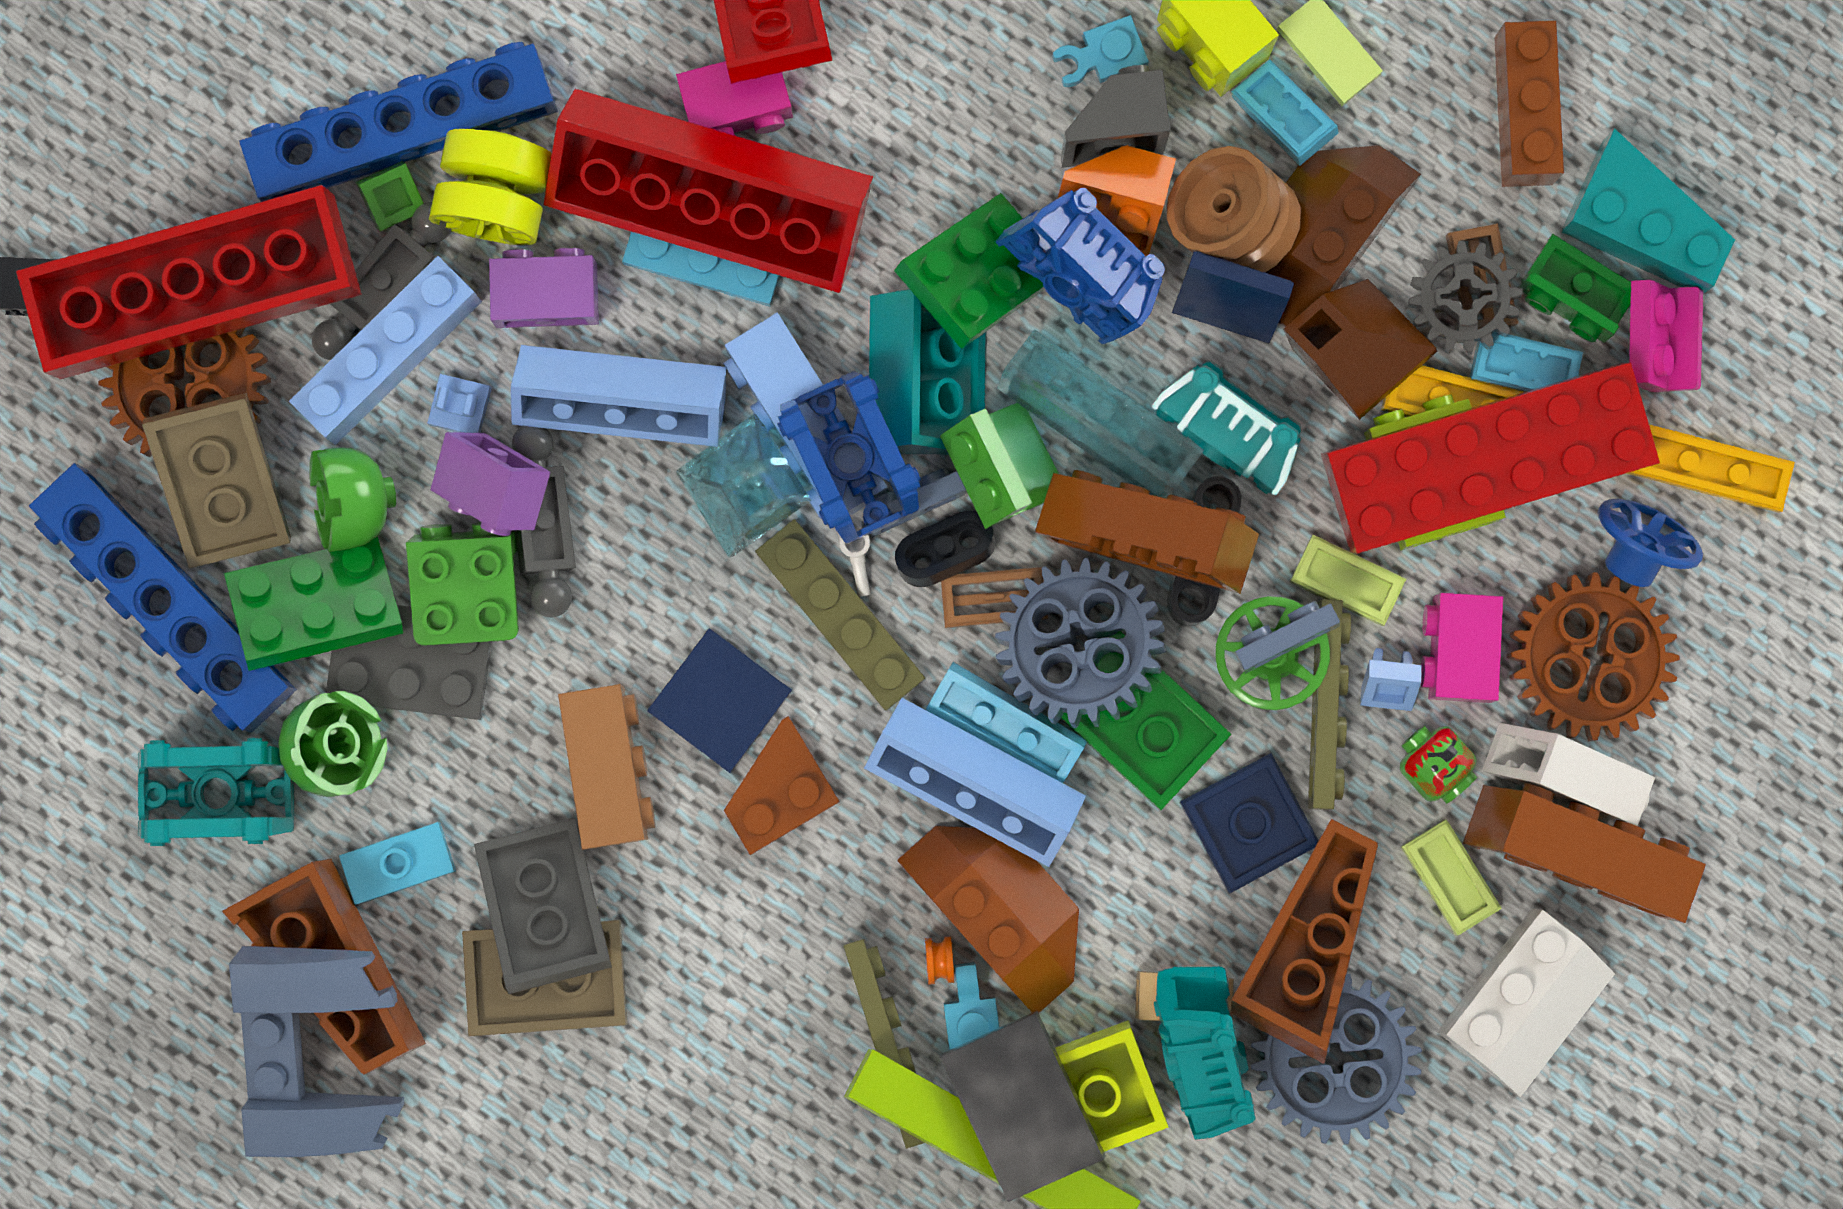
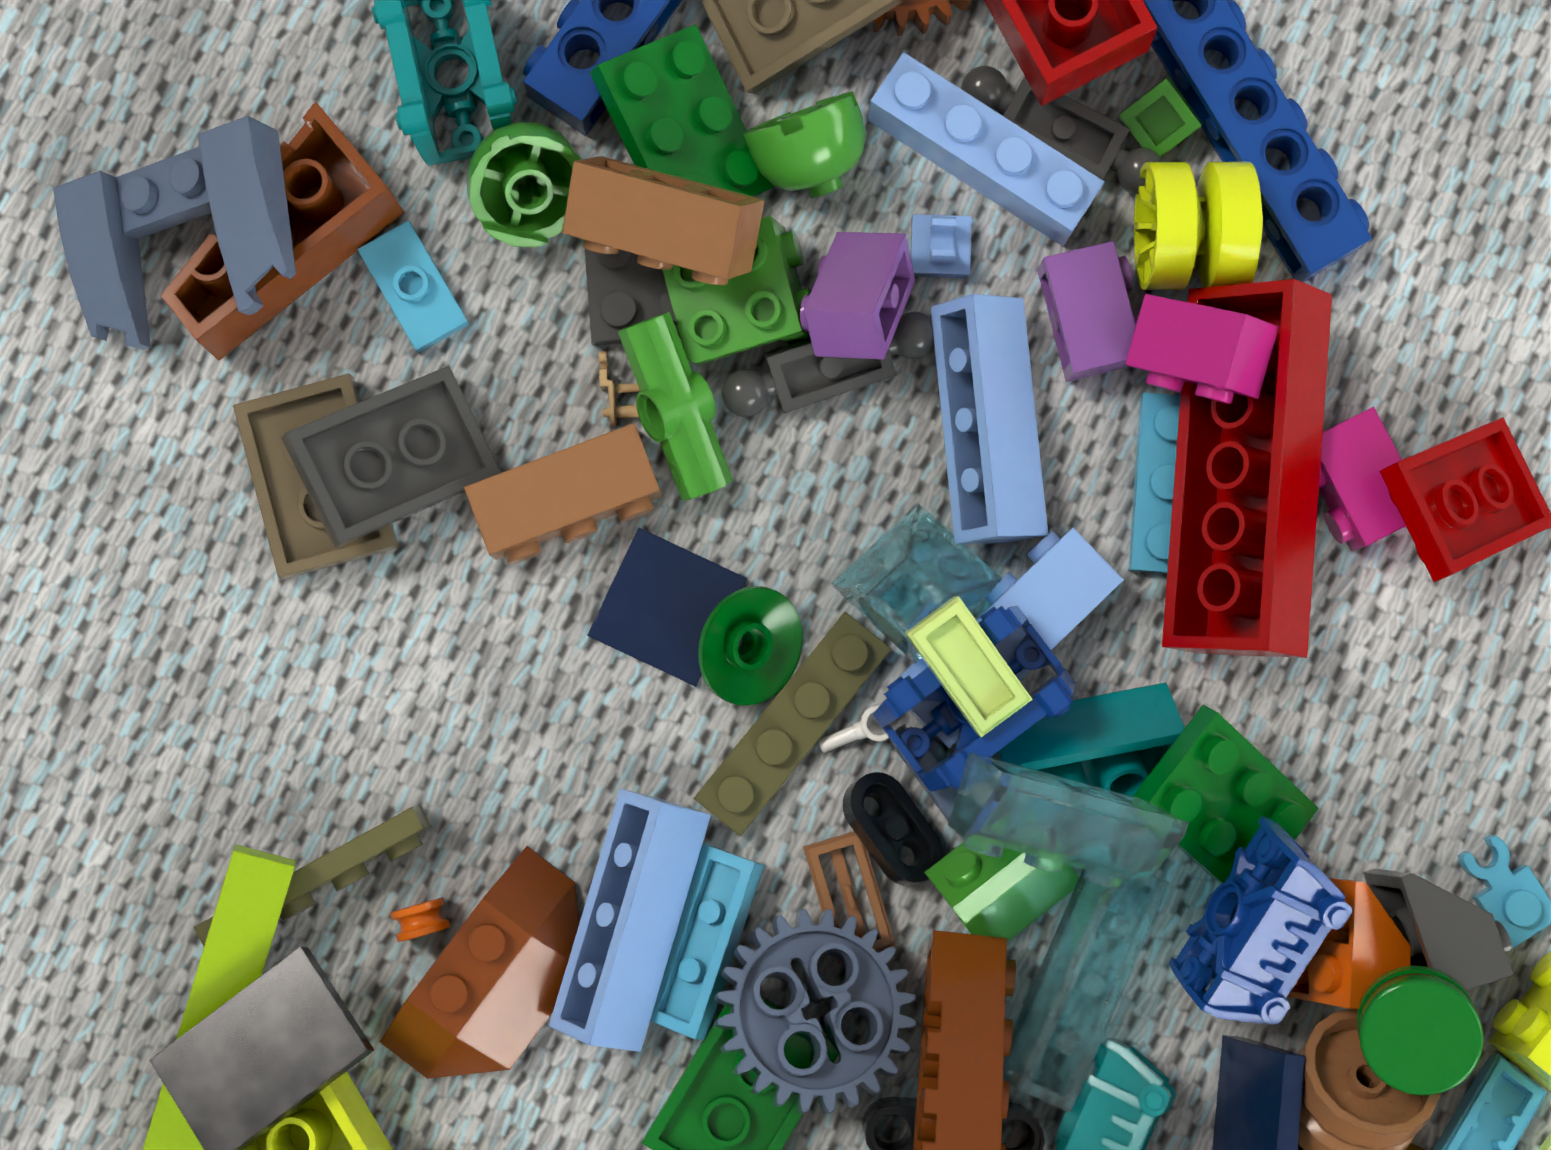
camera: 75 degrees right, 0 degrees up
dark orange wing [724,716,840,855] -> none
medium azure plate [943,962,999,1050] -> none
none -> medium nougat brick [562,156,765,285]
none -> tan piece [599,351,641,427]
none -> bright green piece [618,312,733,500]
none -> green dish [698,586,803,706]
none -> yellowish green tile [904,596,1033,737]
none -> clear light blue slope [948,752,1189,889]
none -> dark pink brick [1125,294,1279,404]
none -> green head [1356,966,1483,1095]

